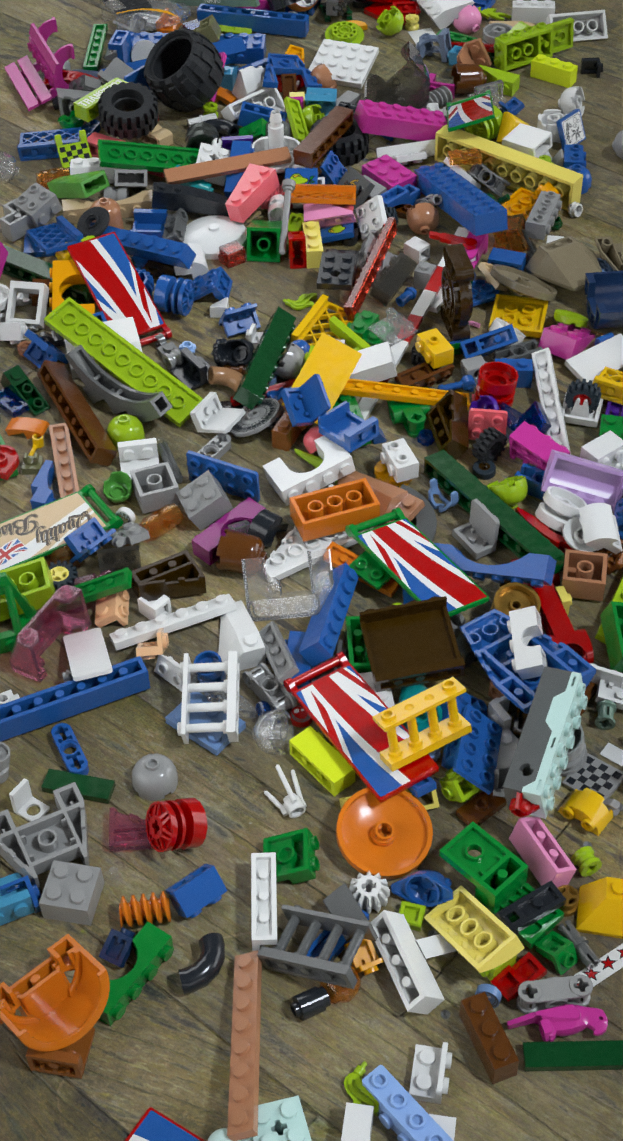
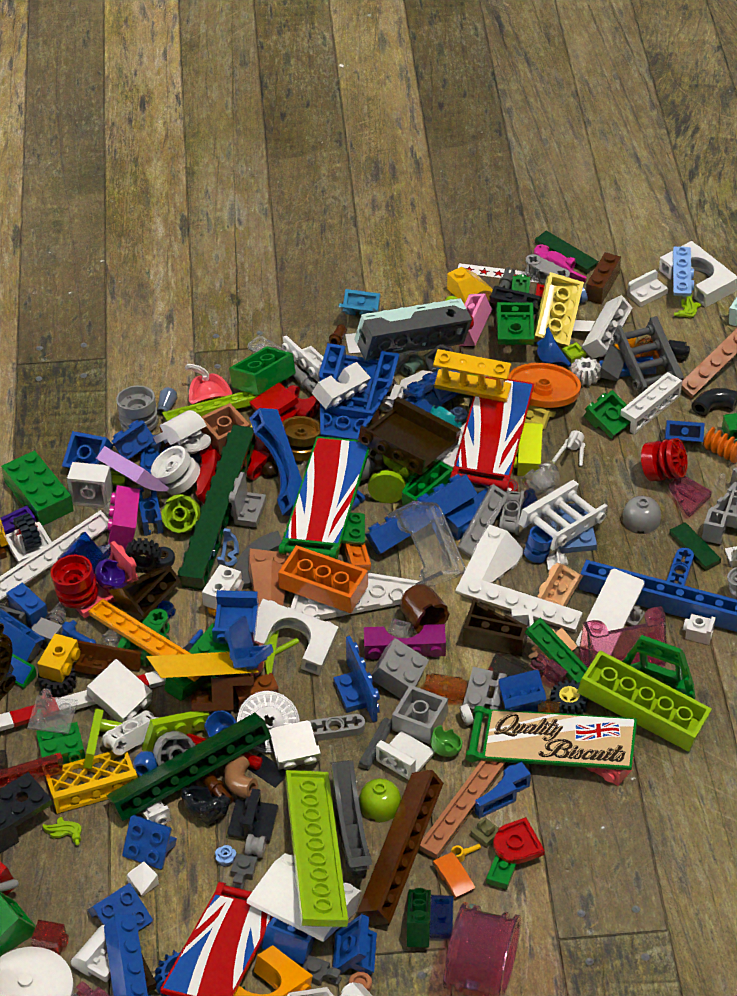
camera: 135 degrees left, 0 degrees up
blue wheel [154,274,195,316] -> none
black brick [247,509,289,547] -> none
none -> red tile [249,383,299,415]

